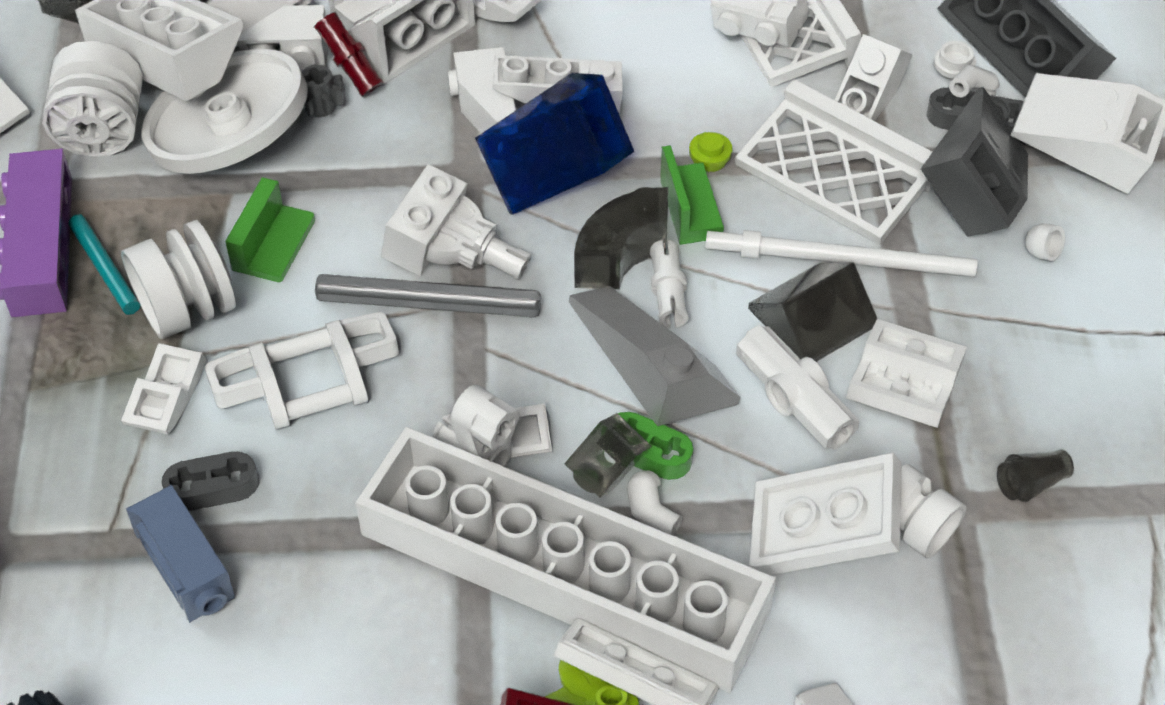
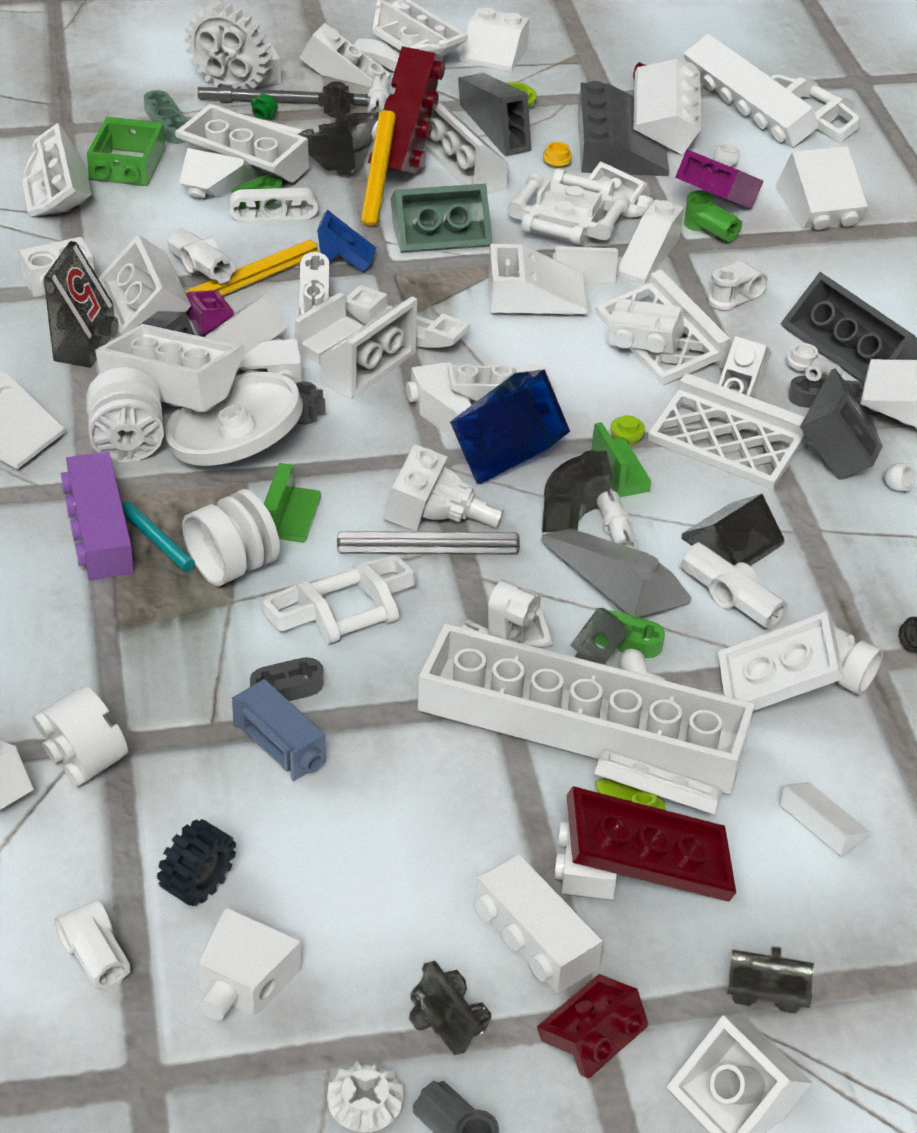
camera: 10 degrees left, 10 degrees down
white slope [121,343,207,435] -> none
dark red pin [314,12,383,97] -> none
white bar [705,230,977,277] -> none
white slope [846,319,967,428] -> none

